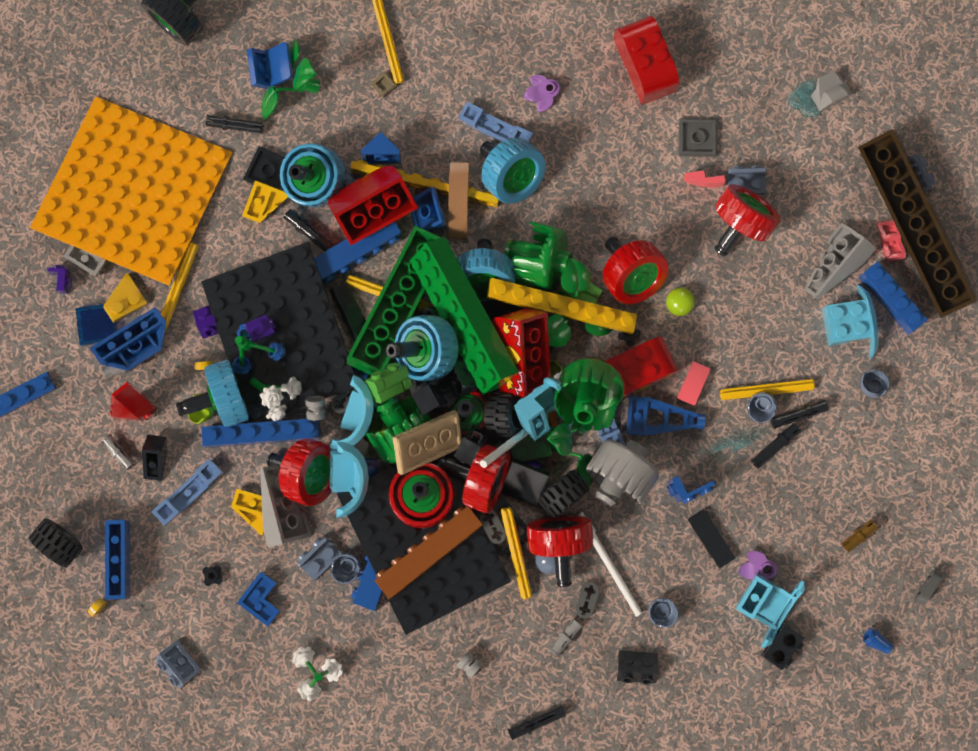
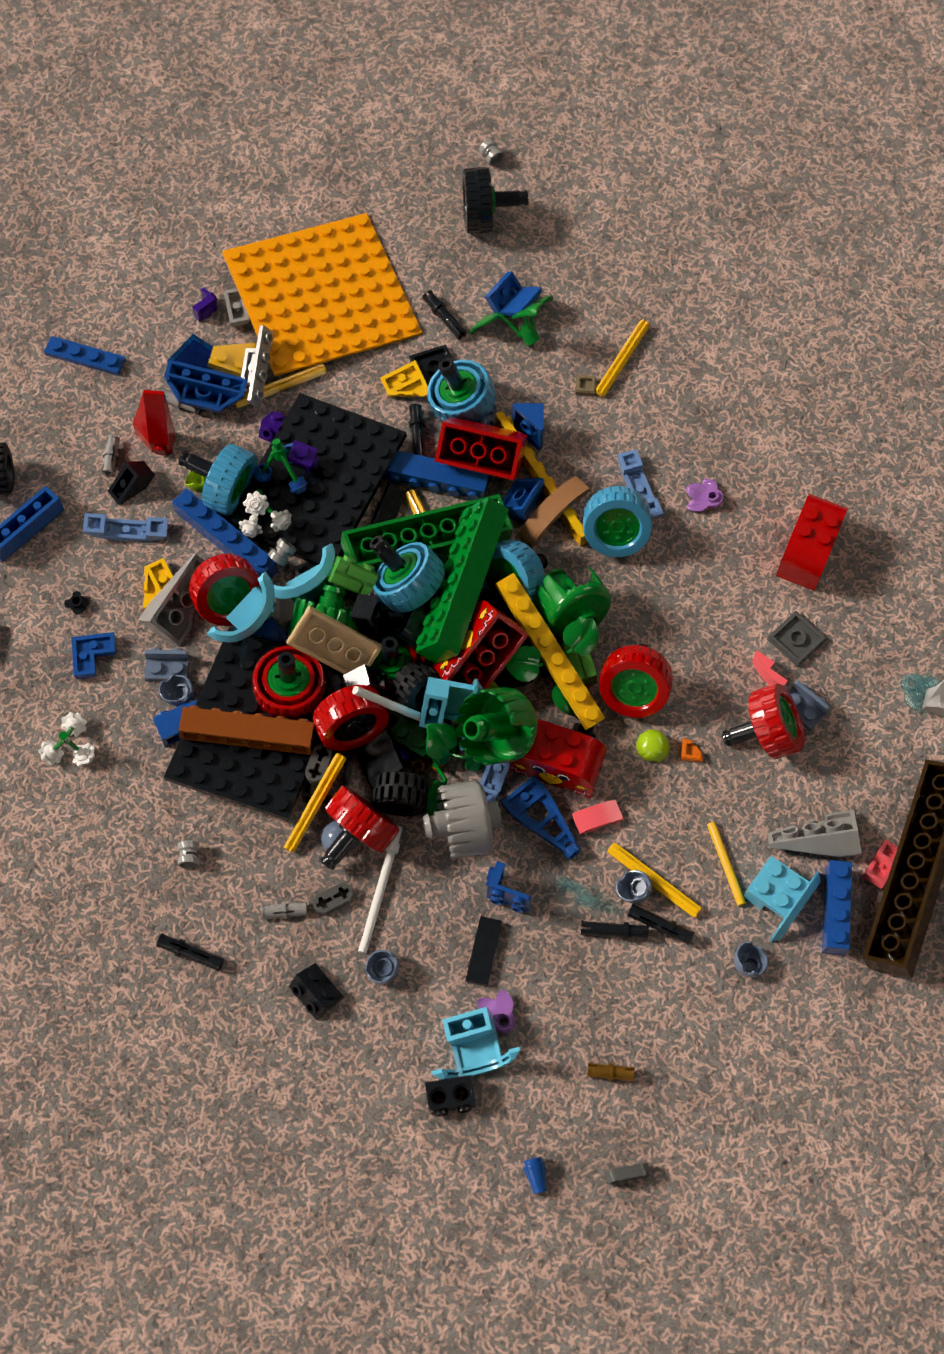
camera: 45 degrees right, 15 degrees down
none -> light grey bracket [241,325,273,407]
none -> orange tile [681,738,703,763]
none -> yellow bar [707,822,746,906]

